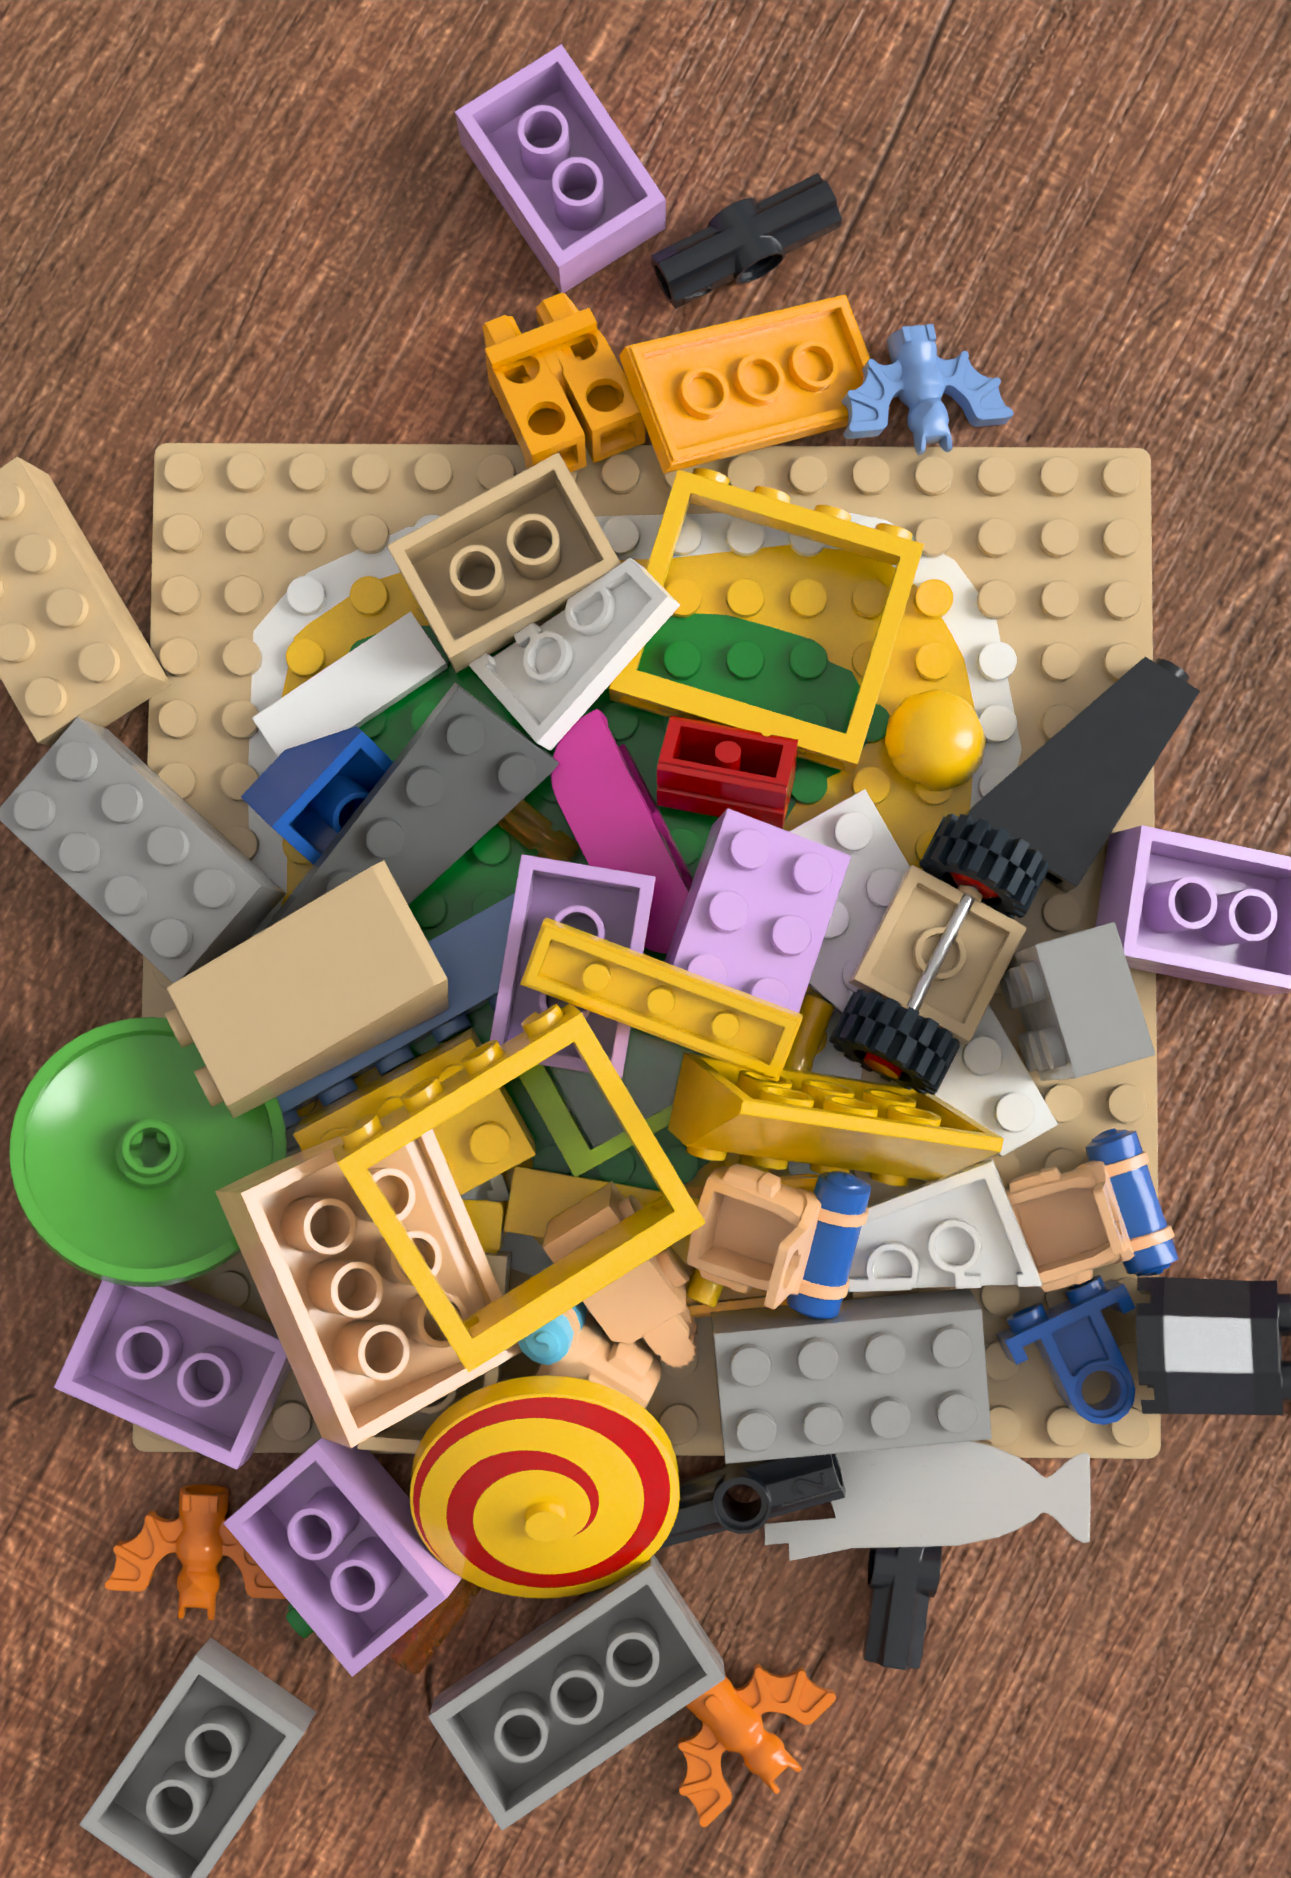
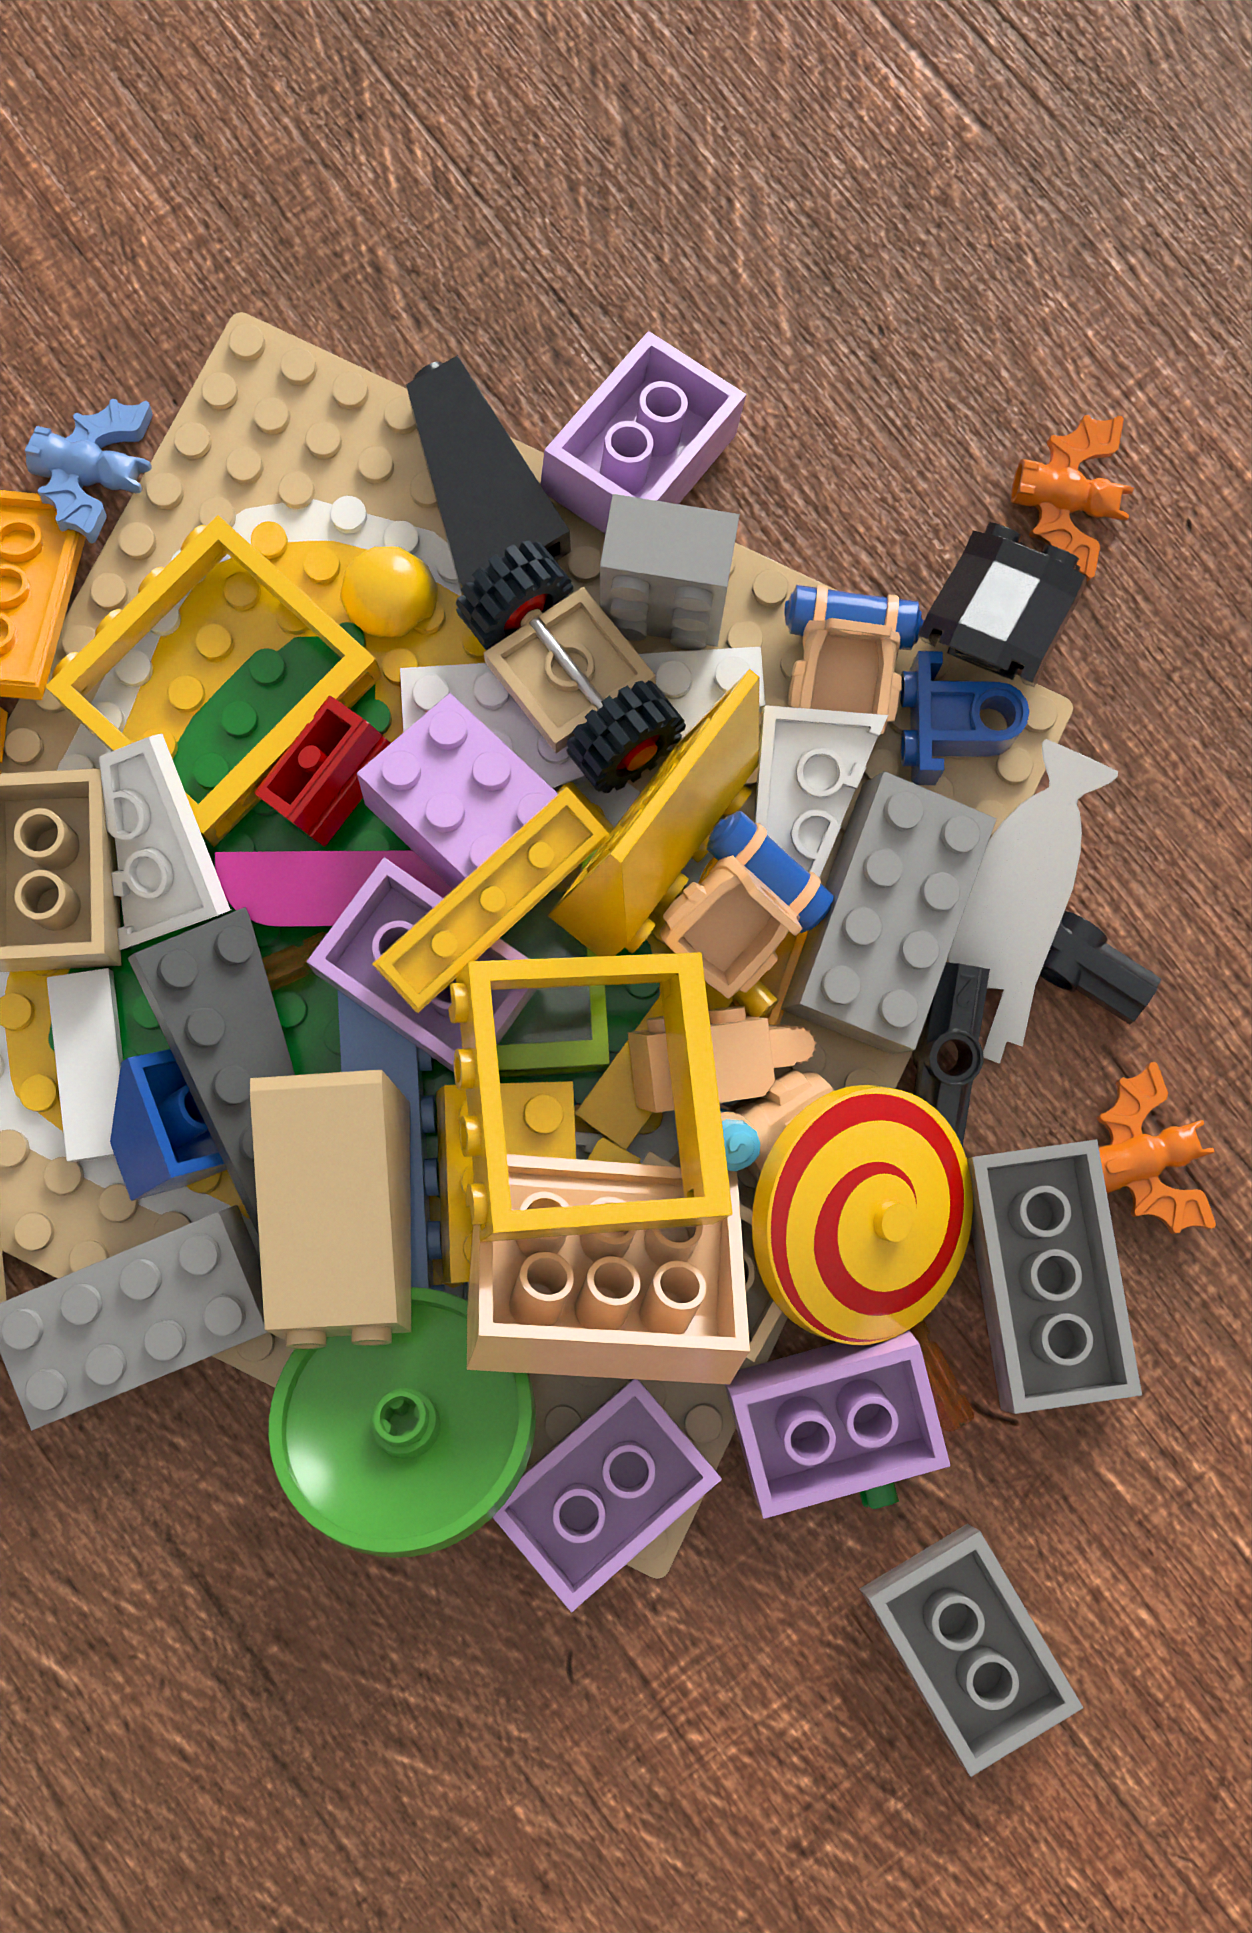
camera: 70 degrees left, 5 degrees down
orange animal [105,1484,287,1621] -> none

